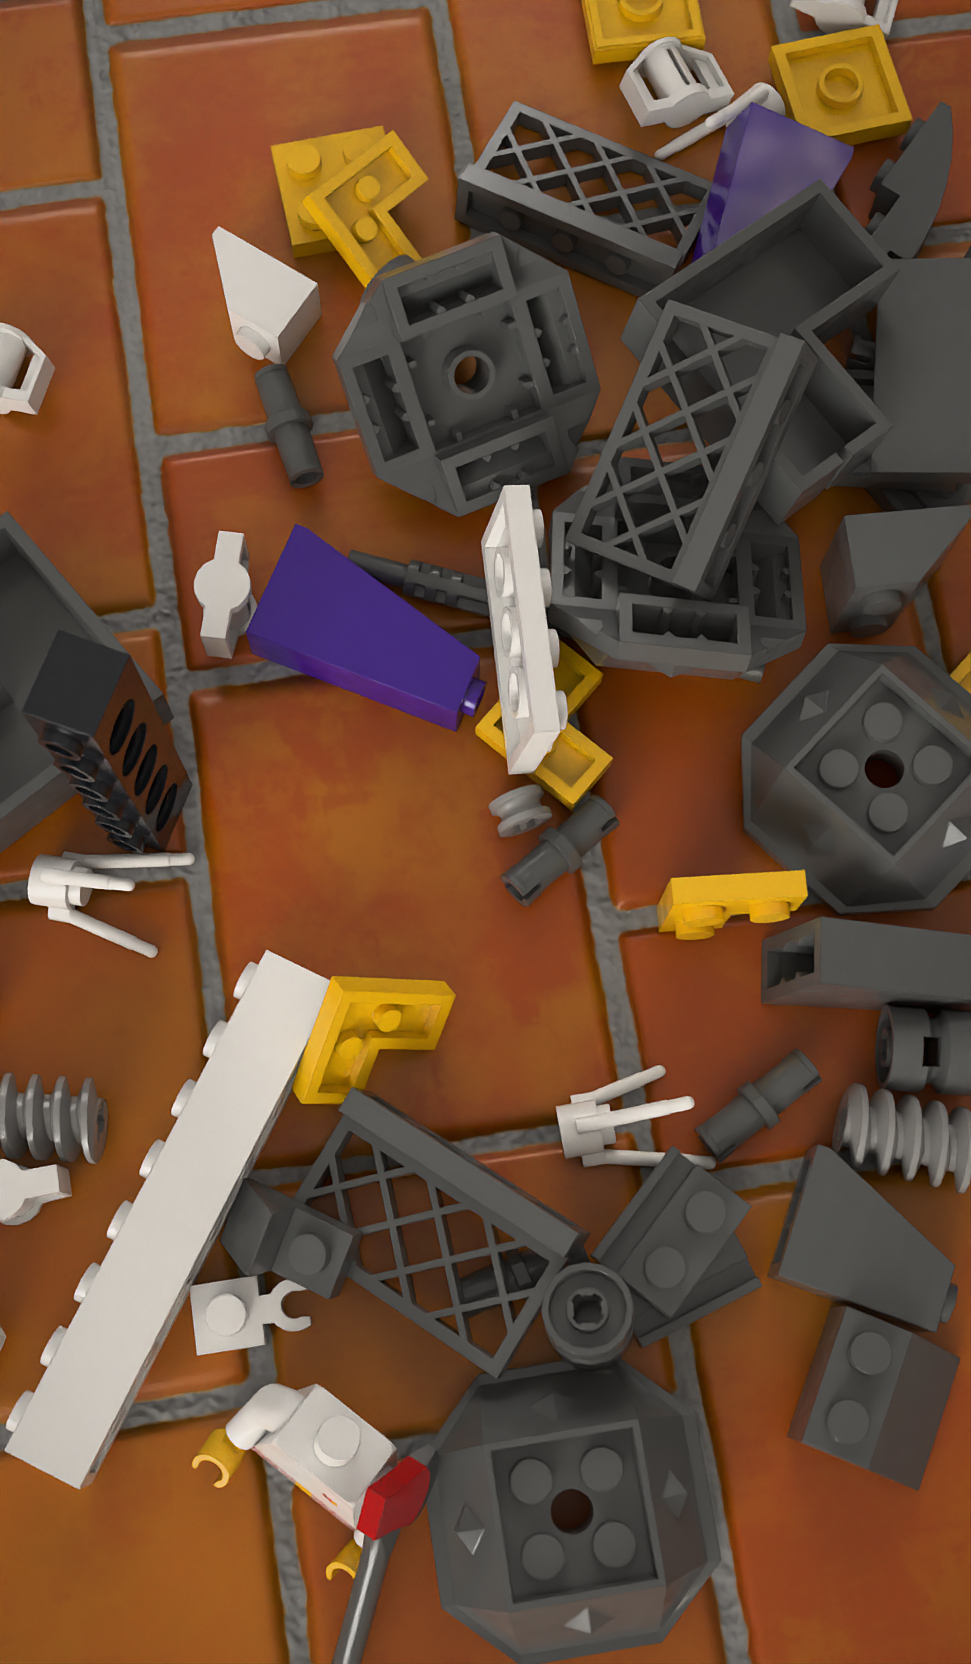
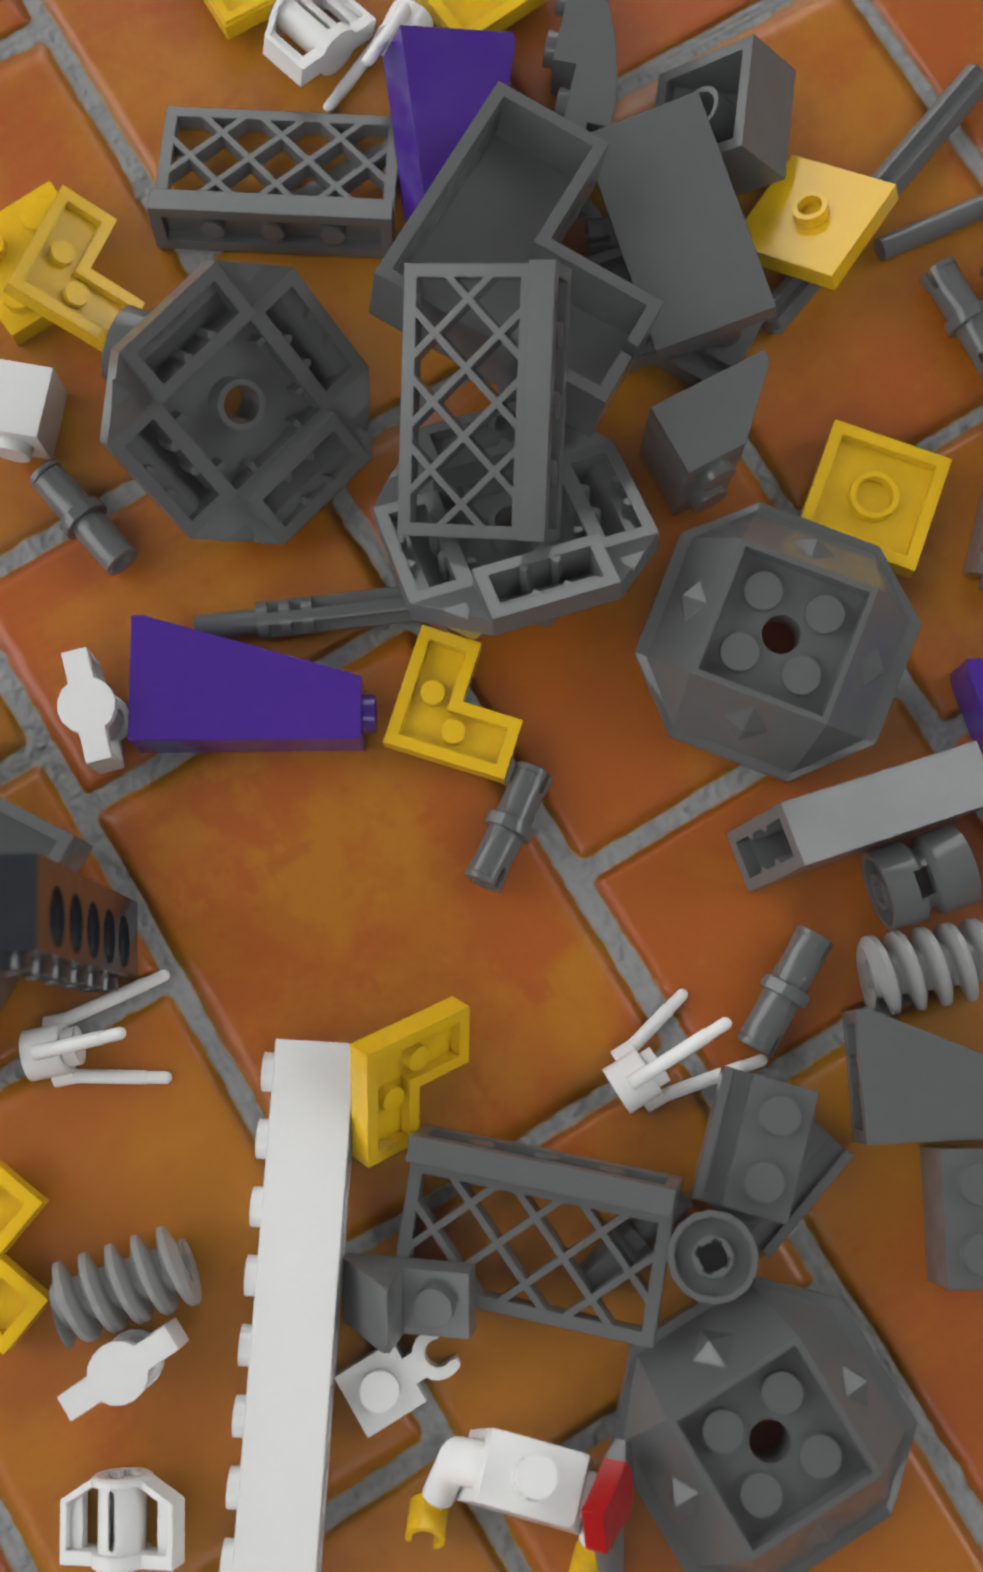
camera: 20 degrees left, 5 degrees up
white plate [481,485,568,775] -> none
light grey bush [489,784,552,838] -> none
yellow plate [657,870,808,940] -> none

